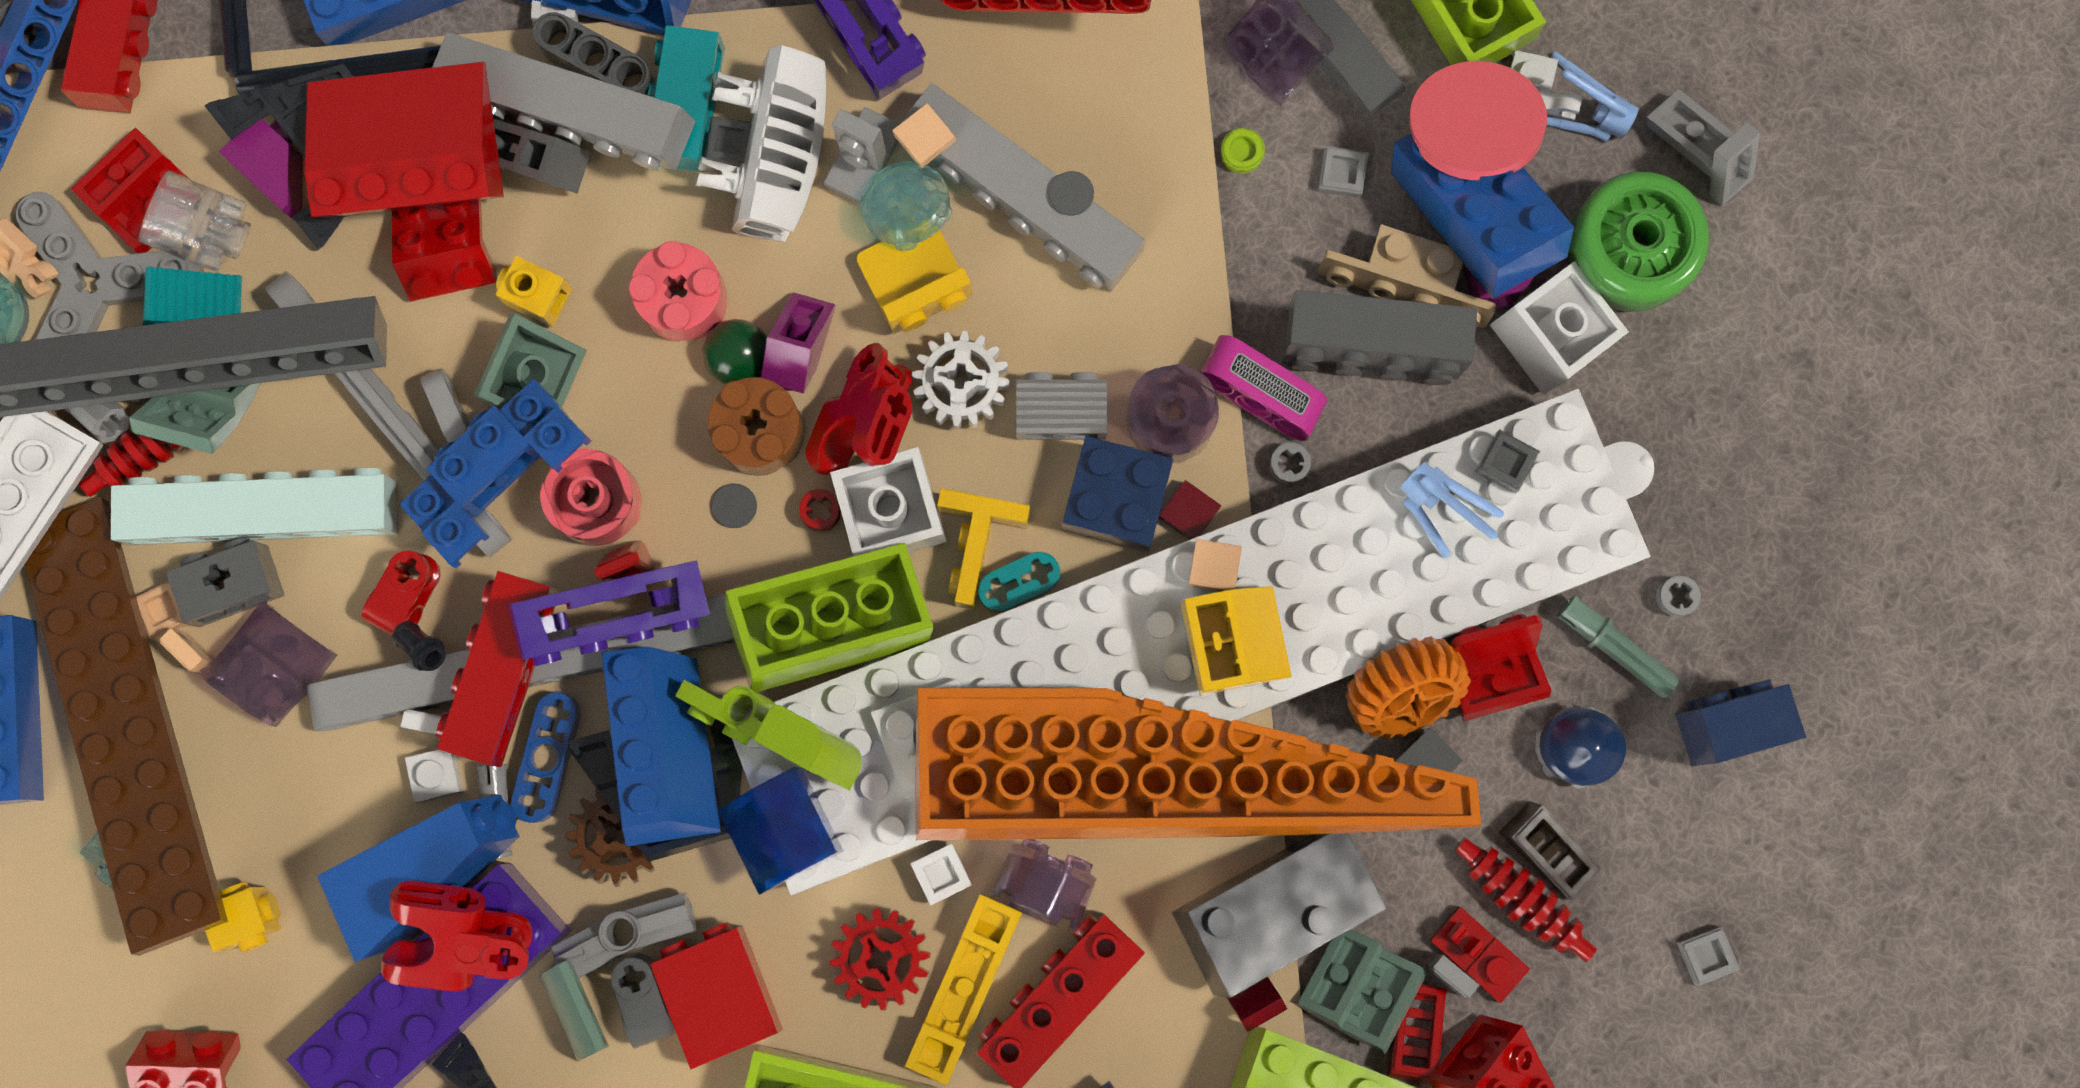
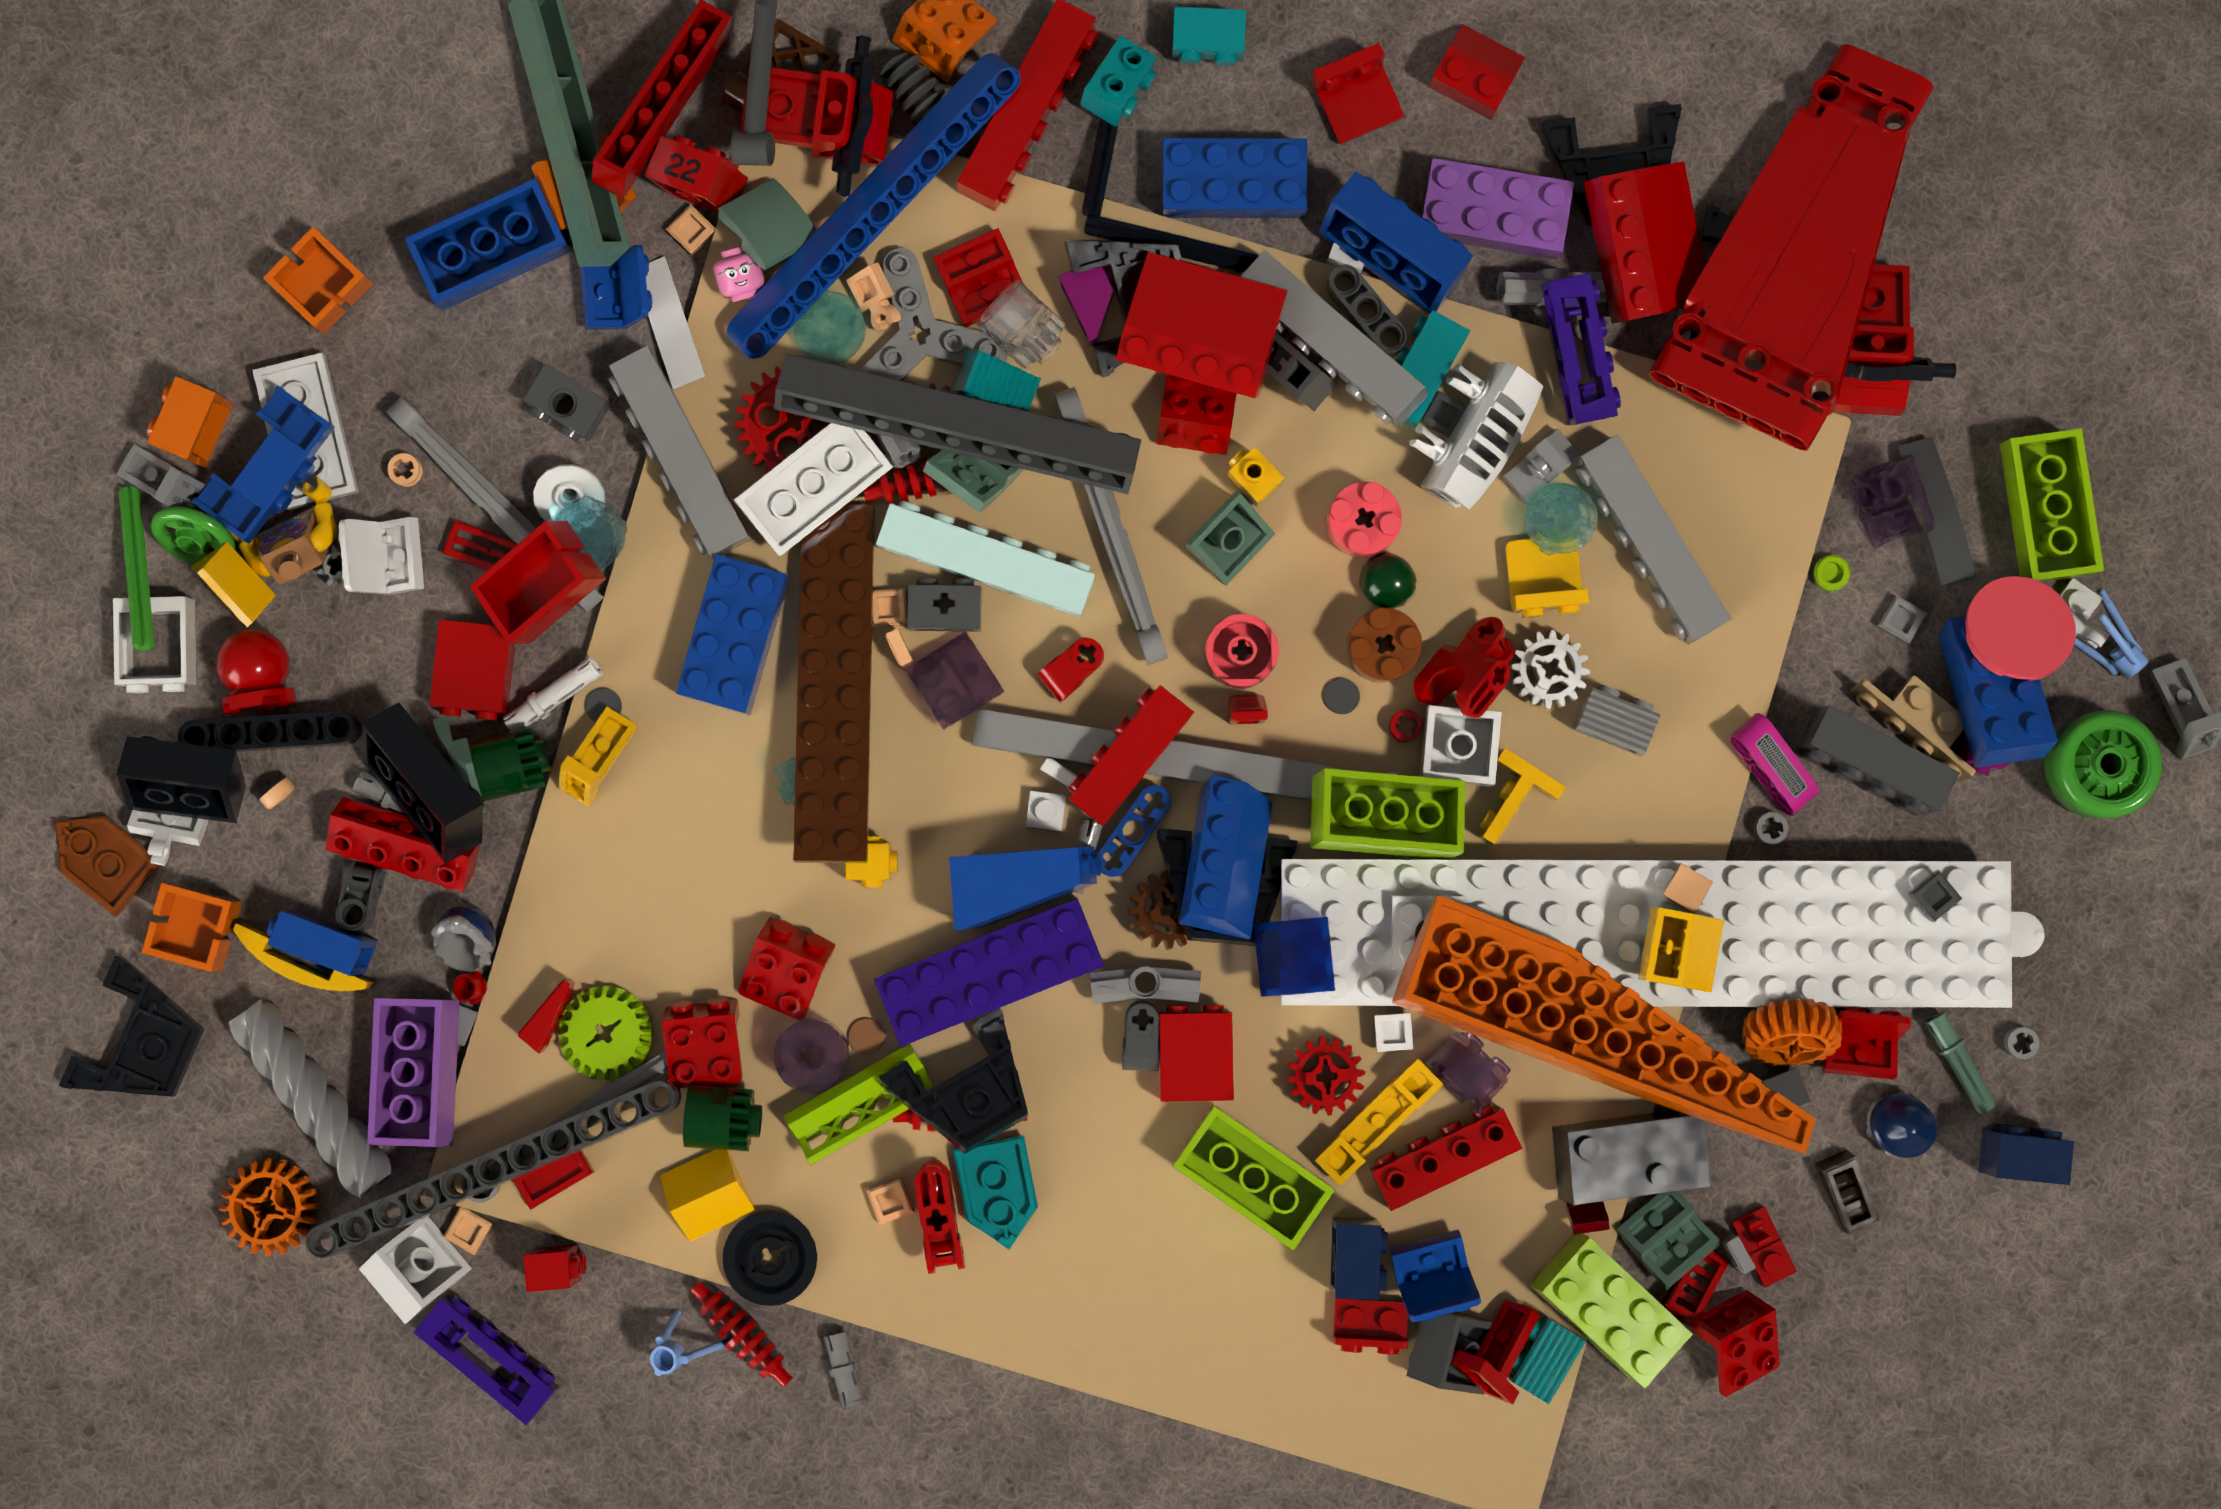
camera: 20 degrees right, 5 degrees up
red piece [381,880,533,991] -> none
black pin [392,621,446,671] -> none
blue bracket [399,379,591,568] -> none
light grey beam [421,368,470,443] -> none
dark purple brick [508,560,710,666] -> none
sand green slope [540,960,609,1062] -> none
lime plate [675,680,862,791] -> none
magenta slope [761,292,835,394] -> none
light nougat tile [892,103,956,169] -> none
teal beam [978,552,1060,613] -> none
dark grey piece [1049,171,1094,216] -> none
dark blue brick [1062,436,1174,553] -> none
brick [1126,364,1219,463] -> none
dark red tile [1158,480,1222,540] -> none
light blue plant [1400,461,1504,558] -> none
red piece [1454,837,1597,963] -> none
white slope [1490,261,1629,395] -> none
light grey tile [1676,926,1740,986] -> none

